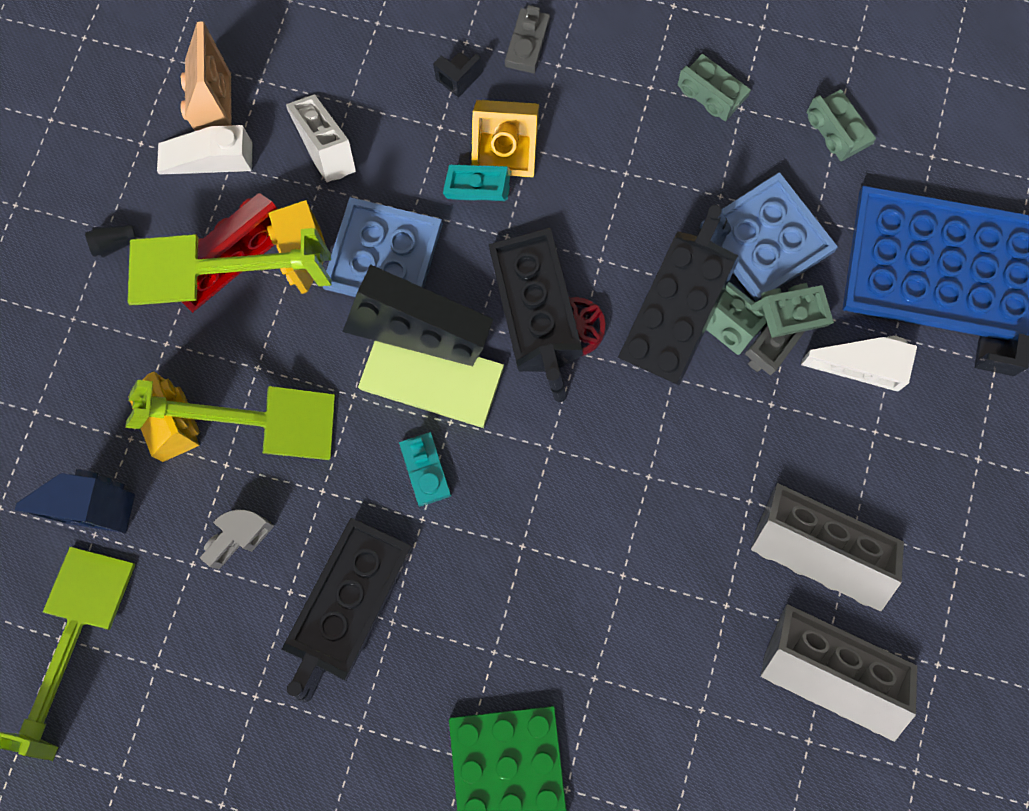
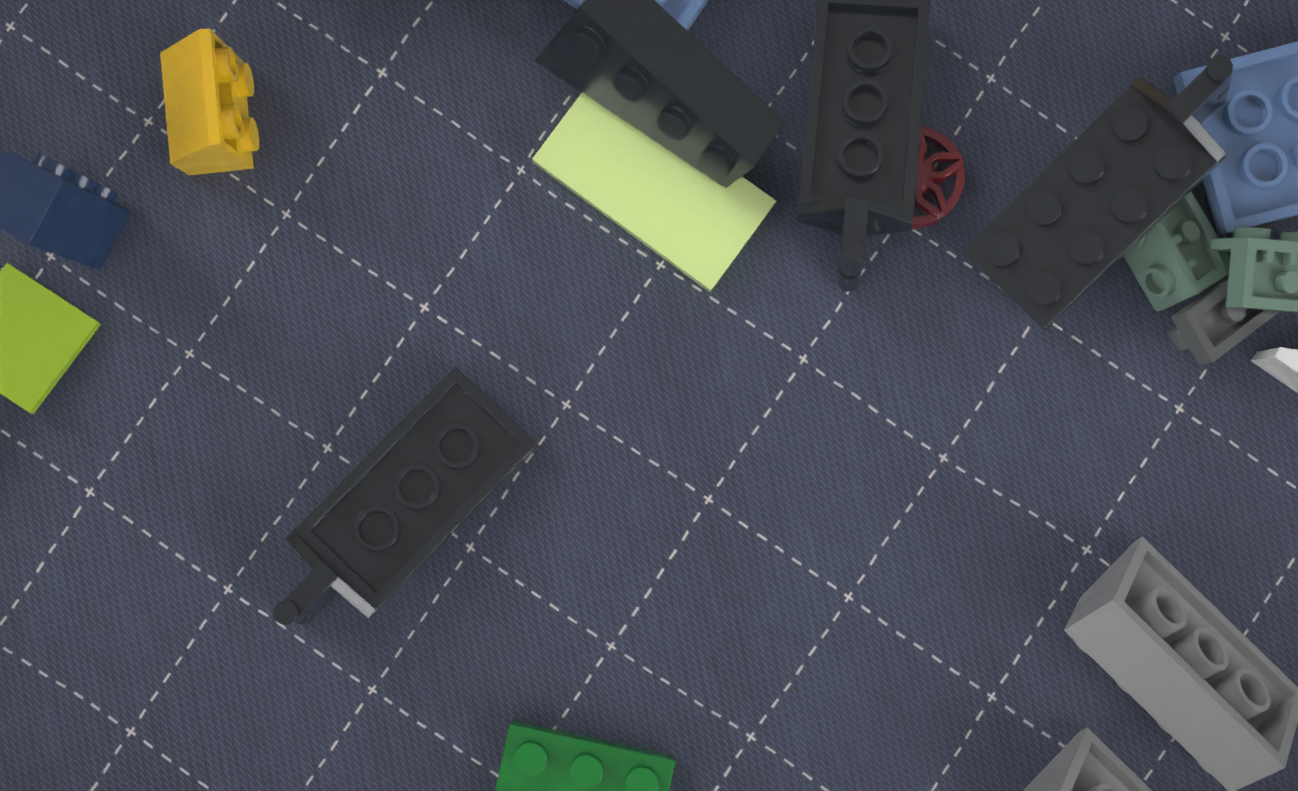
camera: 20 degrees right, 10 degrees up
lime piece [125,380,335,460] -> none
light grey brick [200,510,274,569] -> none
teal plate [399,432,451,507] -> none

